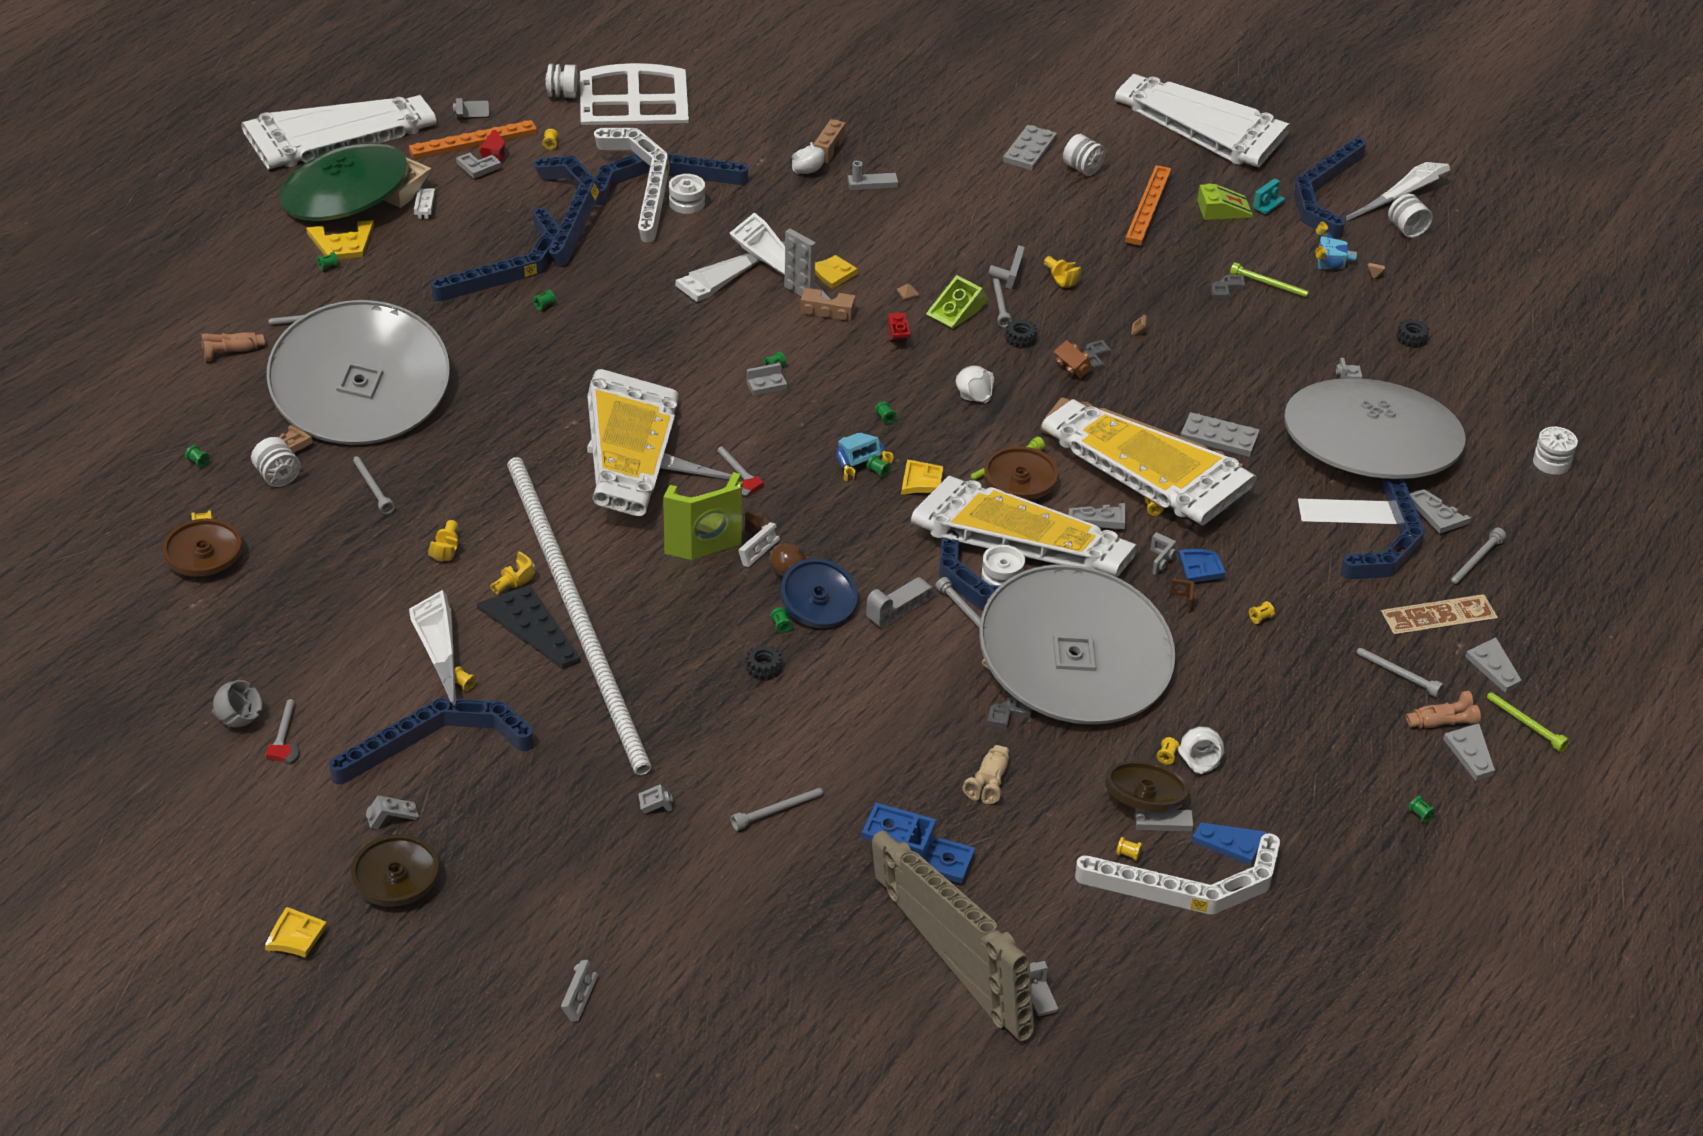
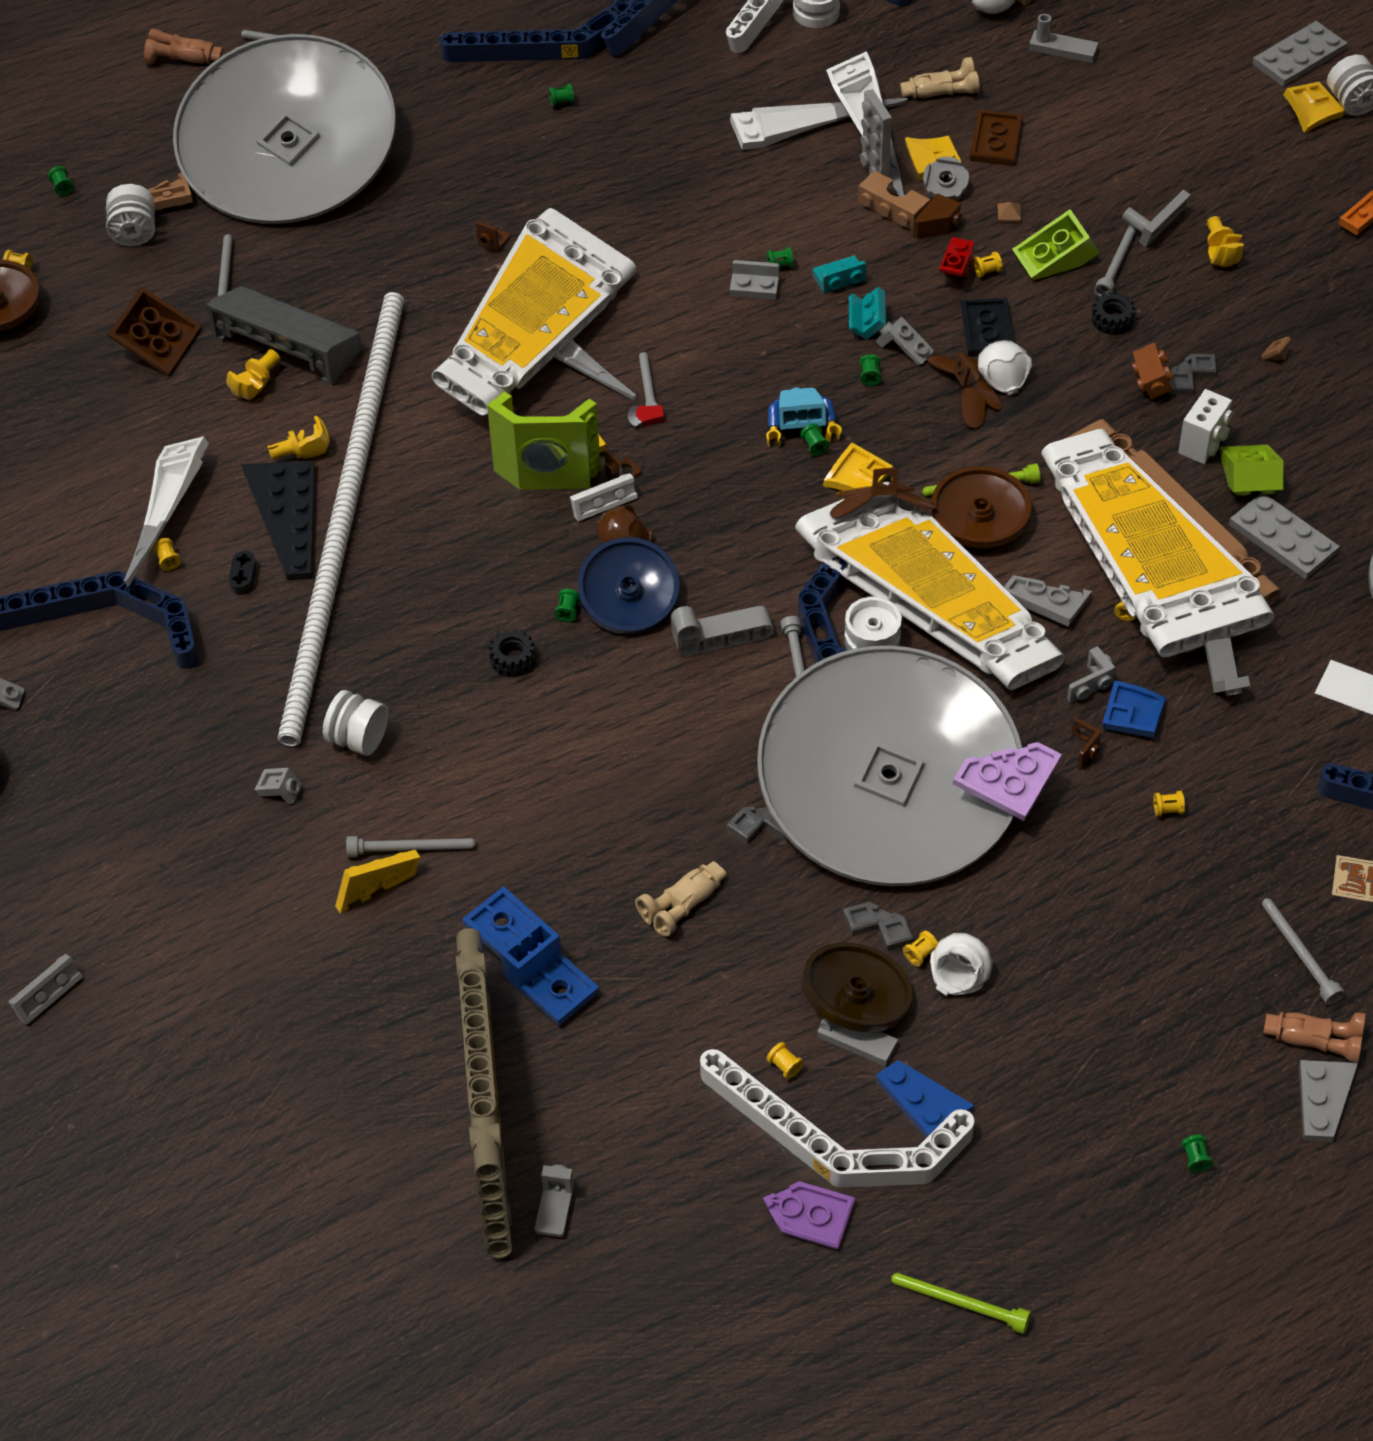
camera: 30 degrees right, 10 degrees up
none -> reddish brown slope [107,286,202,376]
none -> dark grey windscreen [207,286,362,386]
none -> black beam [229,551,257,595]
none -> white wheel [323,690,389,756]
none -> yellow wing [335,850,420,914]
none -> reddish brown bracket [476,221,510,253]
none -> medium lavender tile [763,1181,855,1250]
none -> teal bracket [812,255,867,293]
none -> reddish brown piece [830,467,937,517]
none -> flat silver tile [843,902,913,951]
none -> teal bracket [849,287,886,340]
none -> light grey bracket [875,317,933,366]
none -> lime piece [891,1273,1031,1334]
none -> tan piece [900,57,980,99]
none -> reddish brown slope [913,193,962,239]
none -> light grey plate [923,157,969,201]
none -> reddish brown piece [927,353,1002,428]
none -> lavender plate [952,742,1062,821]
none -> black tile [960,298,1014,357]
none -> reddish brown tile [970,110,1023,166]
none -> yellow bush [973,252,1003,278]
none -> white piece [1178,389,1233,464]
none -> light grey bracket [1205,637,1250,696]
none -> lime slope [1219,445,1284,495]
none -> yellow plate [1283,82,1345,133]

